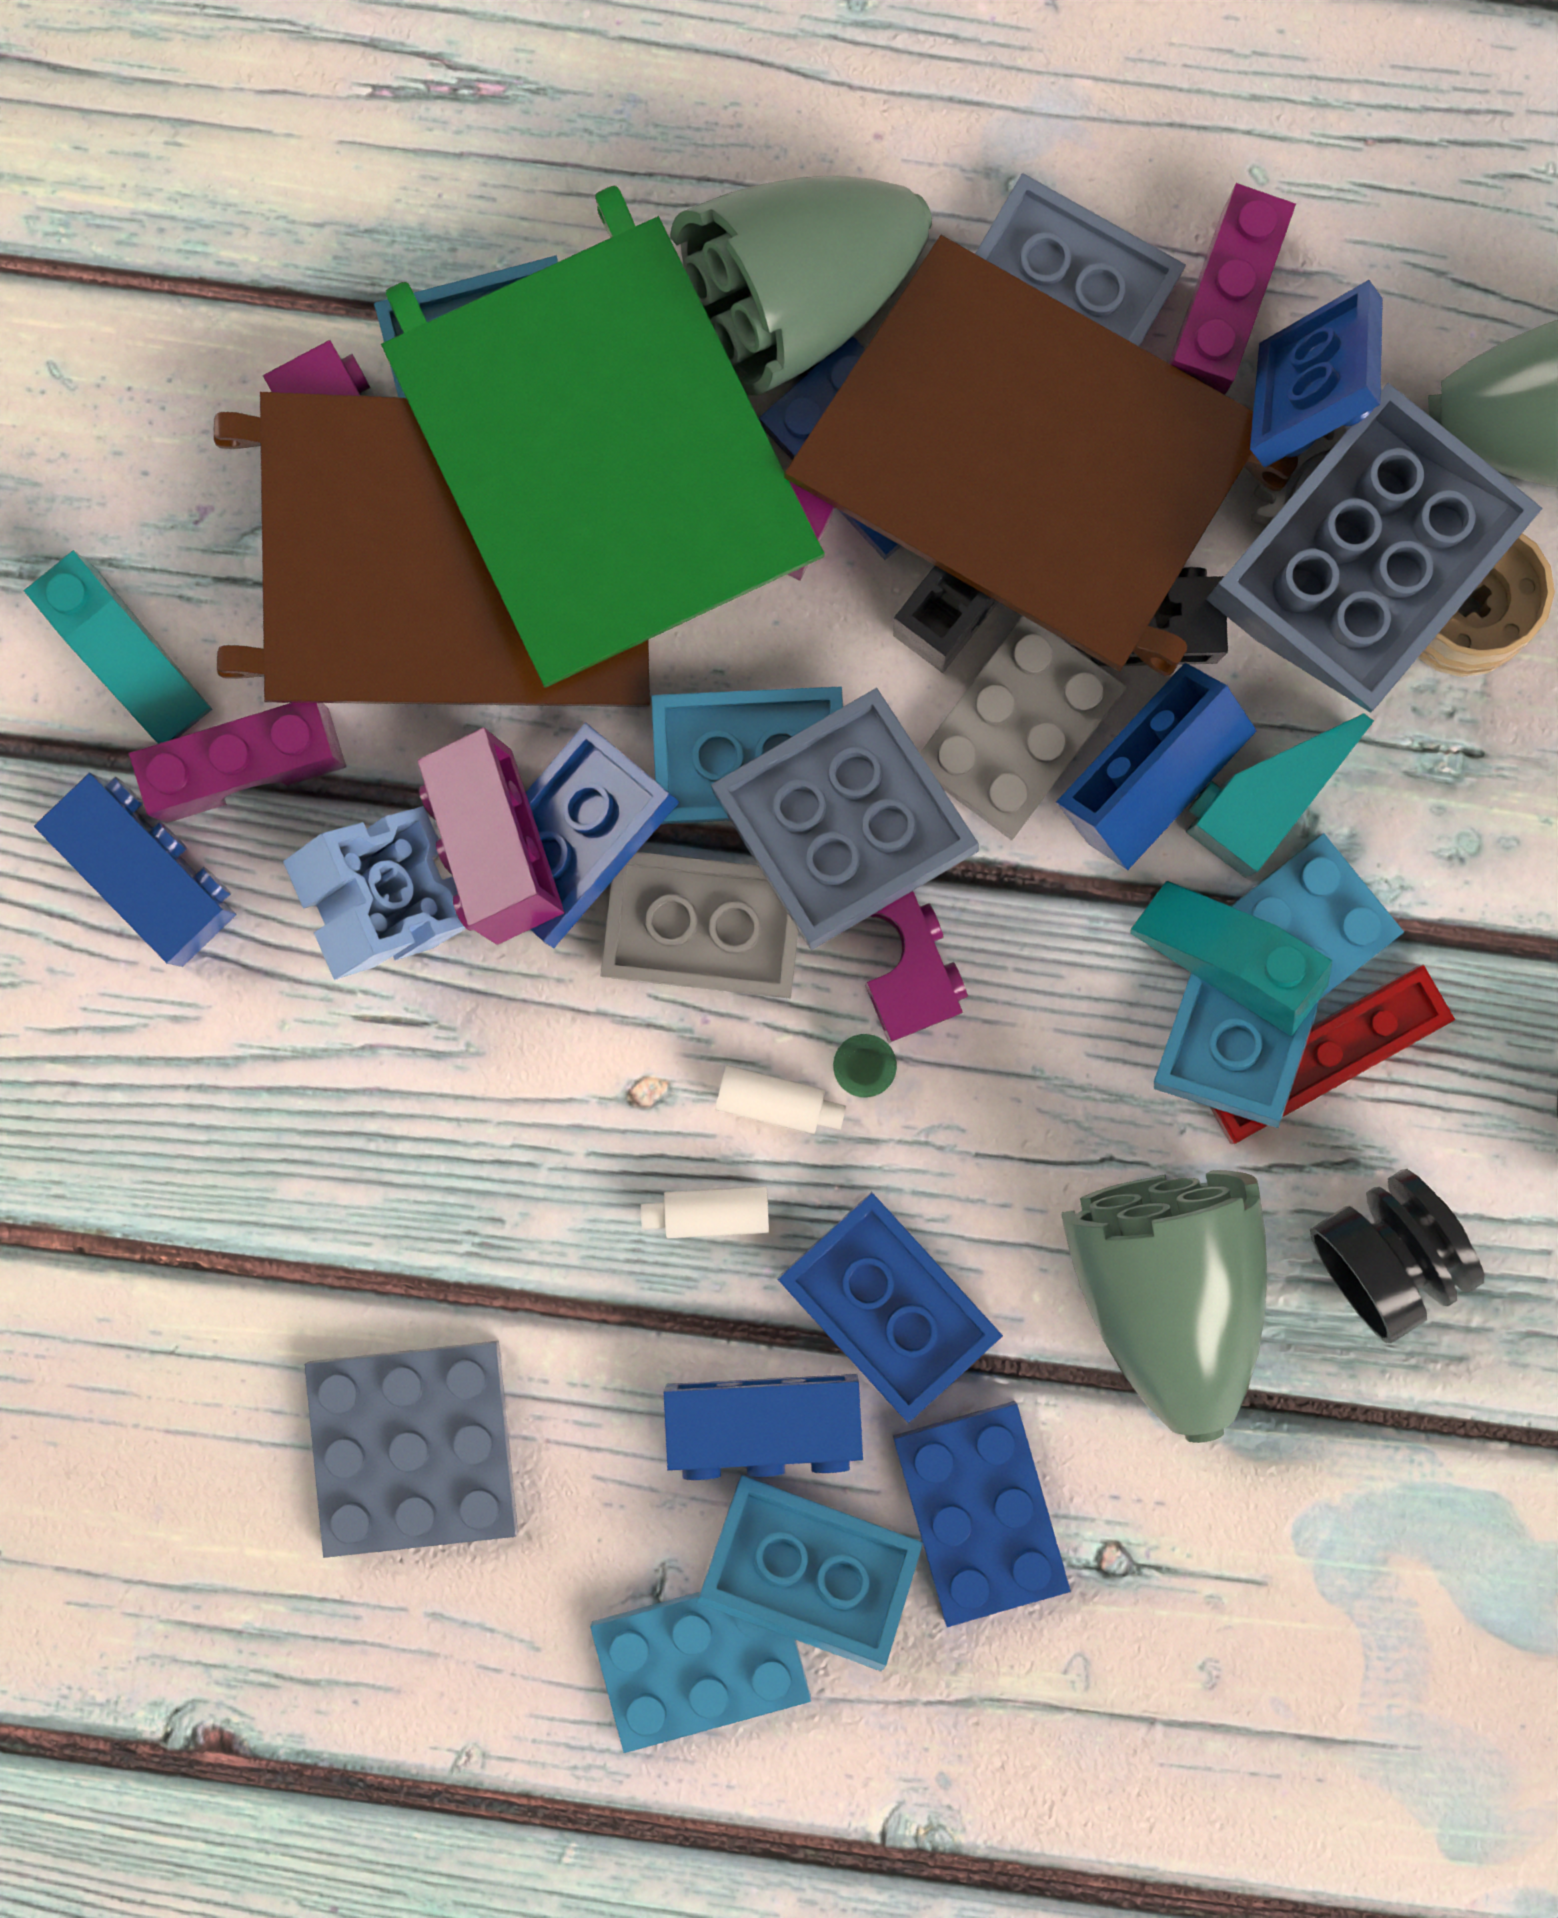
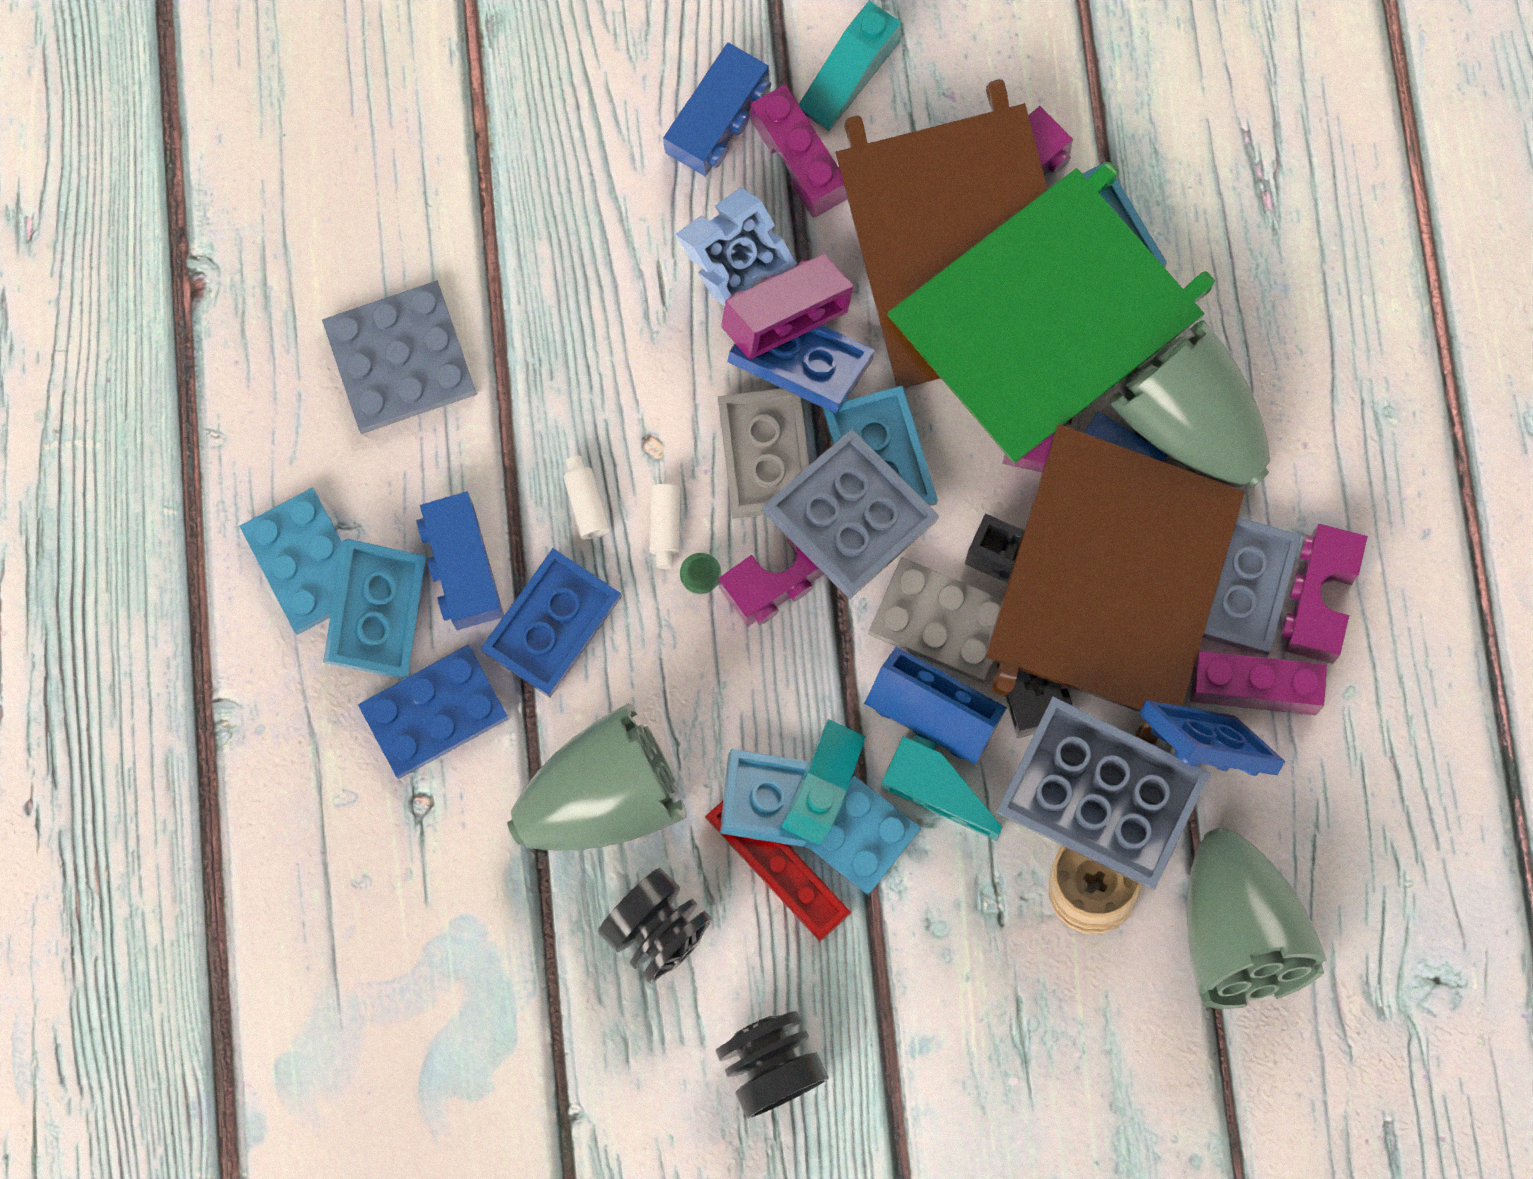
camera: 80 degrees right, 10 degrees down
none -> magenta arch [1280,524,1368,664]

